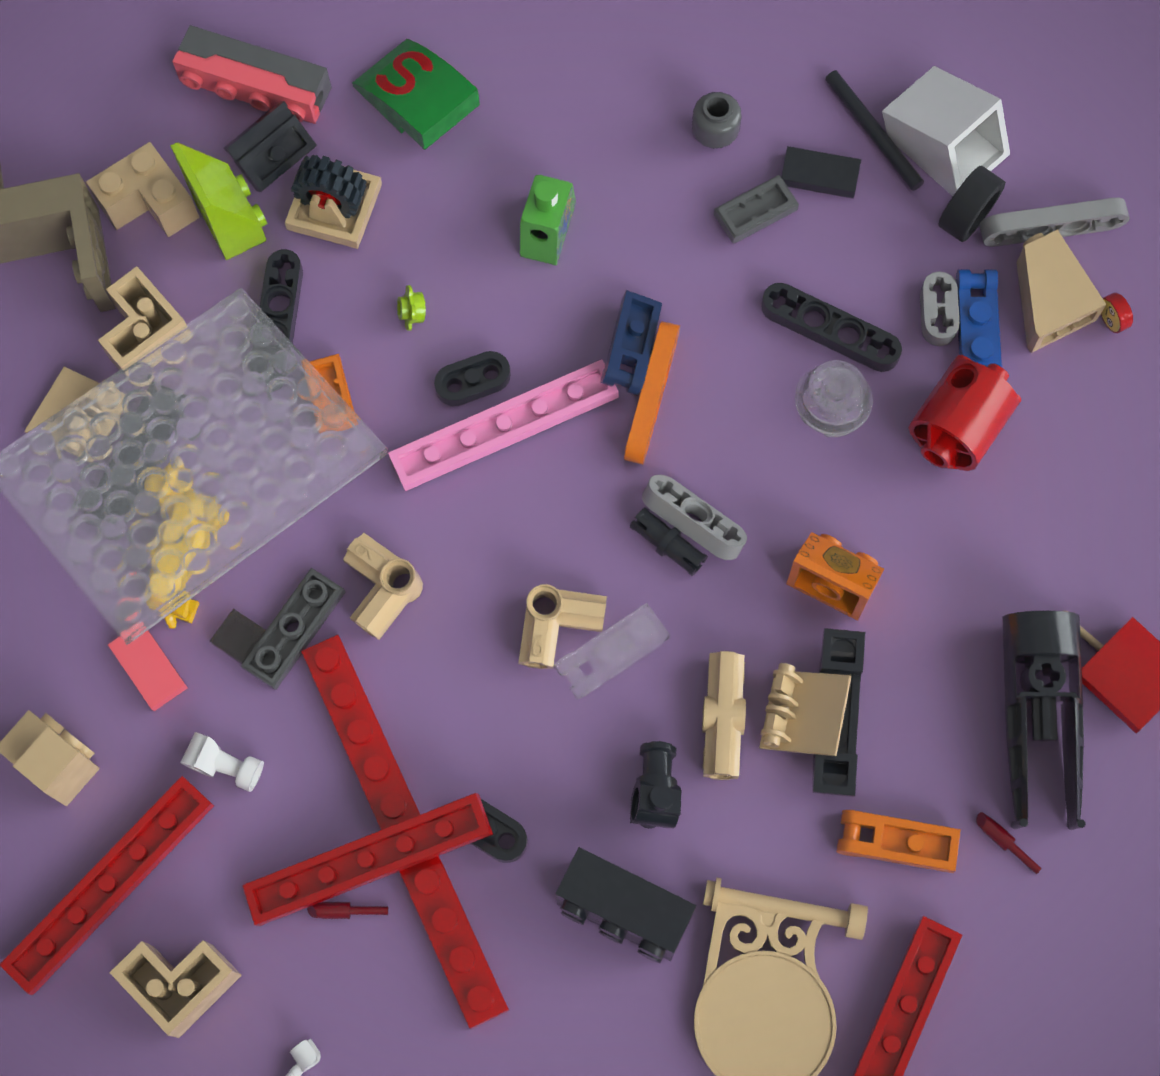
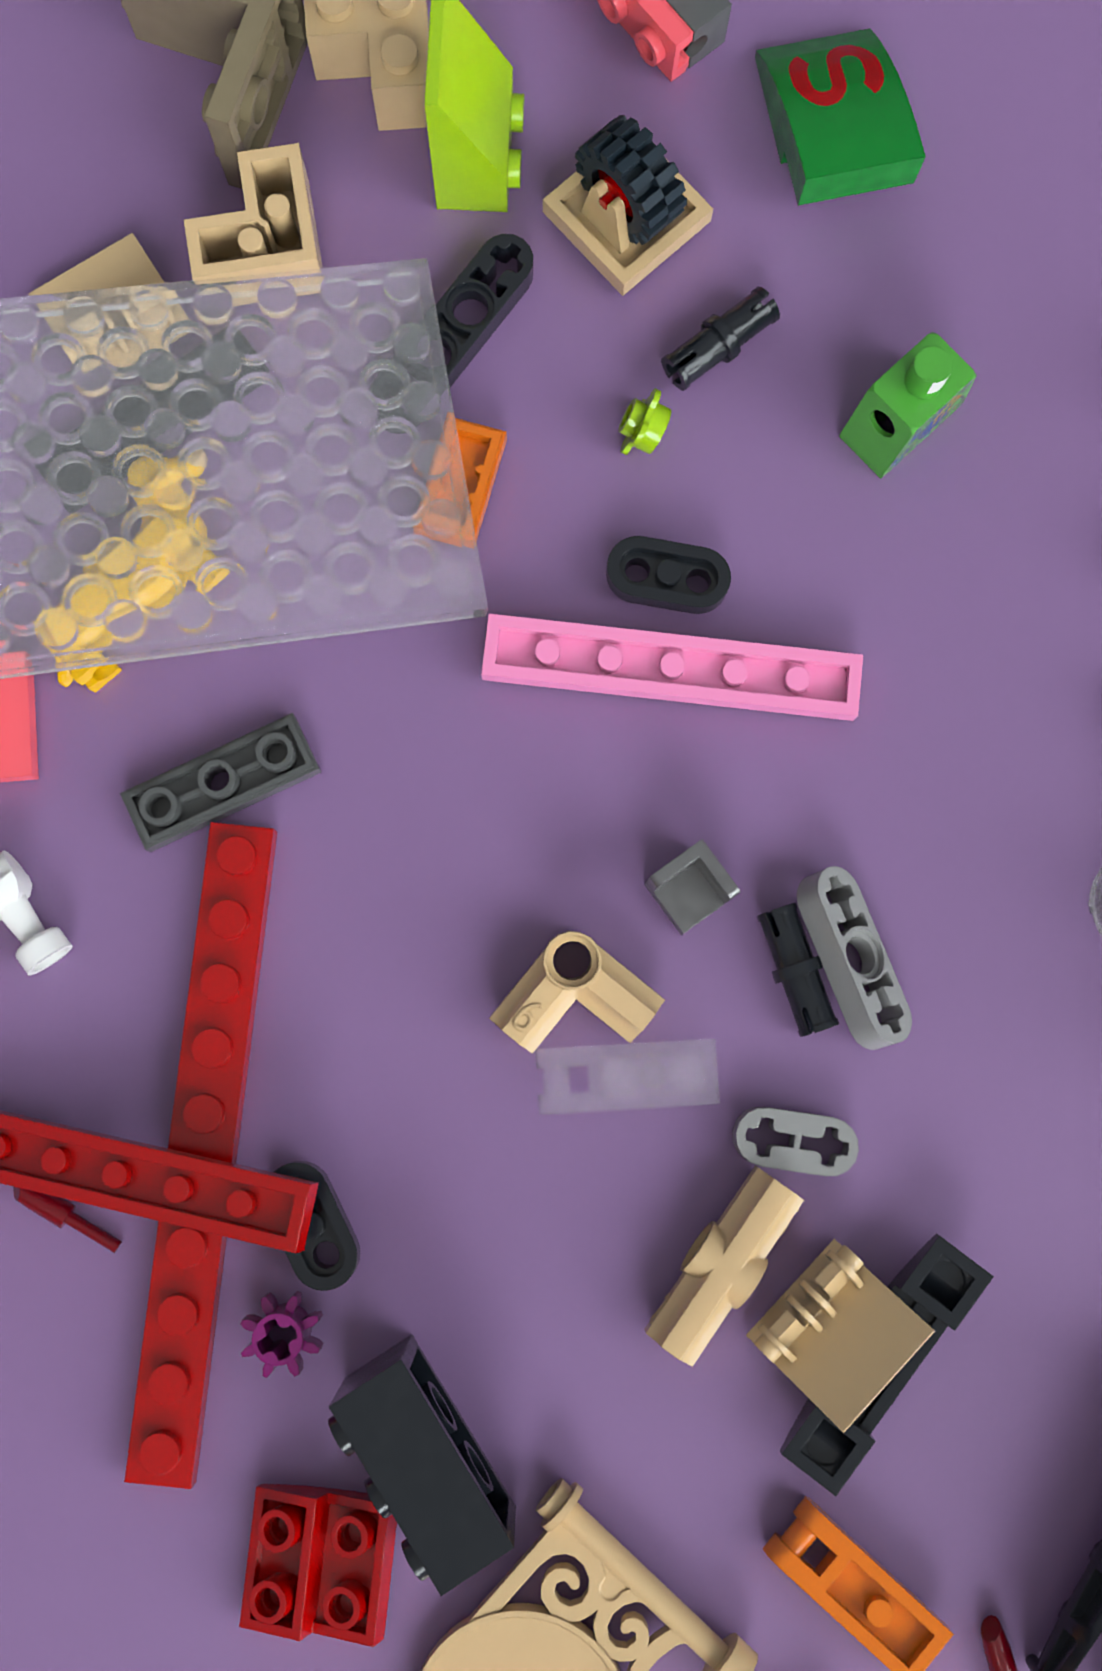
camera: 25 degrees right, 10 degrees up
clear smoke tile [210,609,266,664] -> none
black plate [224,101,317,192] -> none
tan piece [343,533,423,640] -> none
dark blue plate [601,290,662,396] -> none
orange beam [624,321,680,465] -> none
black connector [630,741,682,829] -> none
orange slope [786,532,884,621] -> none
none -> red slope [239,1484,397,1647]
none -> magenta gear [240,1291,324,1378]
none -> flat silver panel [644,839,740,935]
none -> black pin [661,286,780,391]
none -> light grey beam [732,1107,859,1176]

